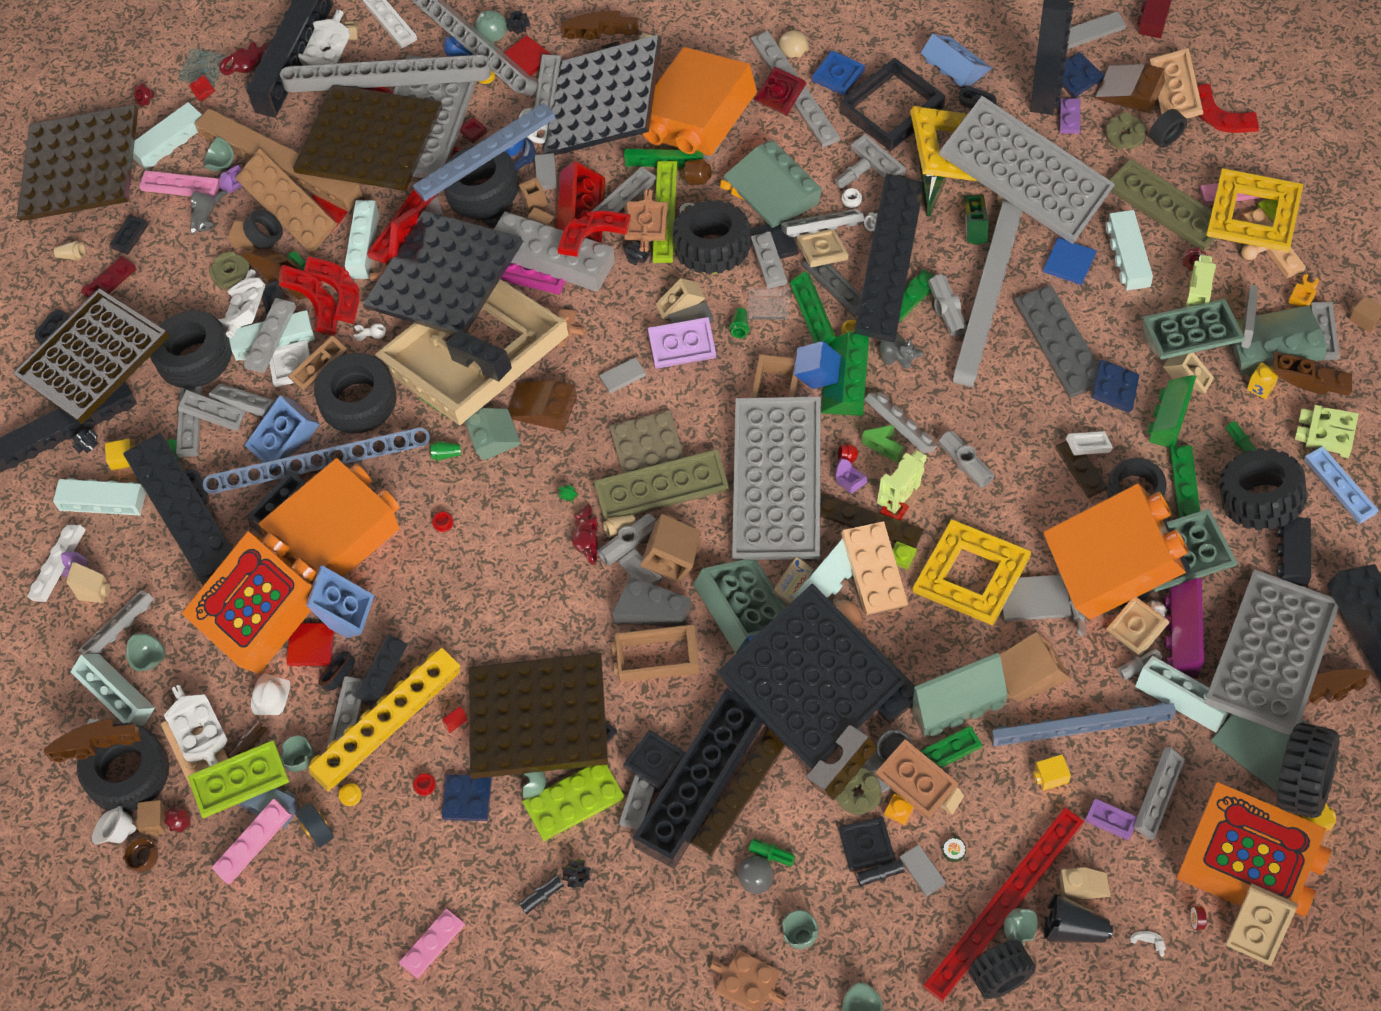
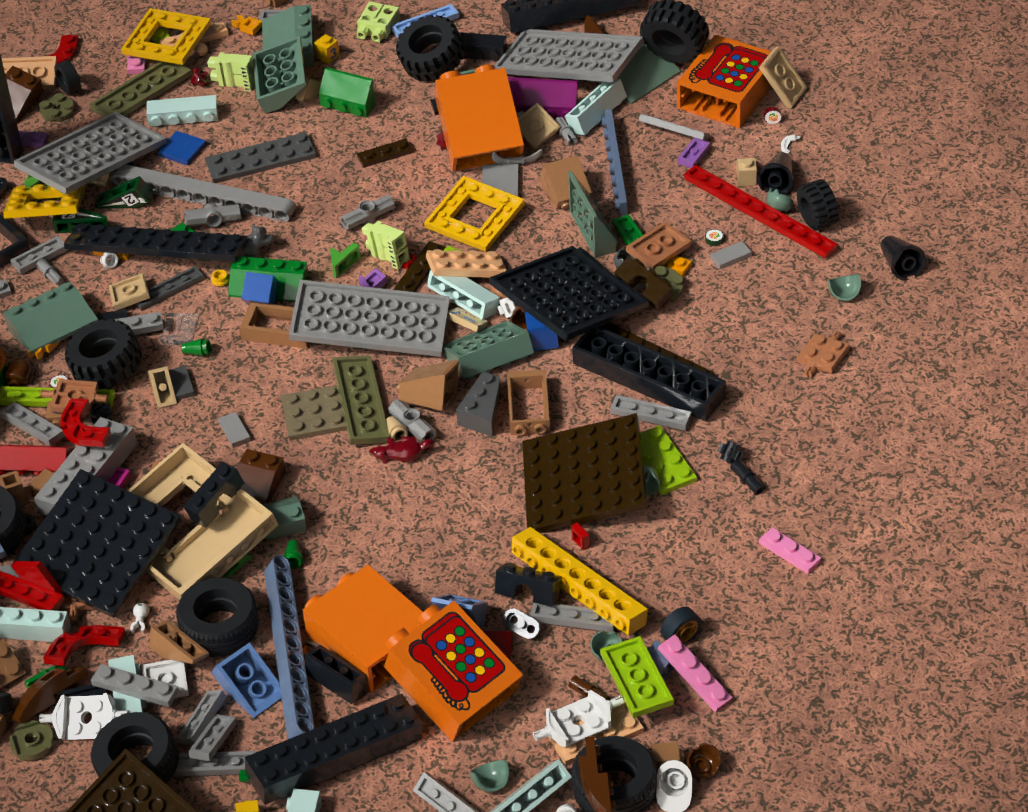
camera: 90 degrees left, 15 degrees down
dark red piece [164,805,191,833] -> none
white piece [251,673,290,715] -> none
red plate [279,265,337,336] -> none
yellow plate [339,784,362,806] -> none
red plate [413,773,436,796] -> none
red plate [432,511,454,532] -> none
dark blue plate [442,775,492,821] -> none
green plate [557,484,578,502] -> none
light grey tile [618,548,662,585] -> none
black tile [623,729,686,791] -> none
lavender plate [648,317,716,369] -> none
dark grey hair [737,855,774,894] -> none
green axle [749,838,796,867] -> none
light grey plate [781,209,864,237] -> none
sand green hair [782,910,819,950] -> none
green plate [789,271,836,344] -> none
red plate [837,443,859,463] -> none
black tile [838,817,895,872] -> none
white plate [842,188,862,208] -> none
black pin [856,858,905,887] -> none
light grey plate [864,392,938,453] -> none
yellow brick [1033,754,1071,791] -> none
white tile [1066,431,1113,455] -> none
dark blue plate [1091,359,1140,412] -> none
black tyre [1107,458,1167,498] -> none
green plate [1170,445,1200,518] -> none
green axle [1225,421,1257,454] -> none
light grey tile [1241,285,1258,348] -> none
reddish brown slope [1273,352,1352,396] -> none

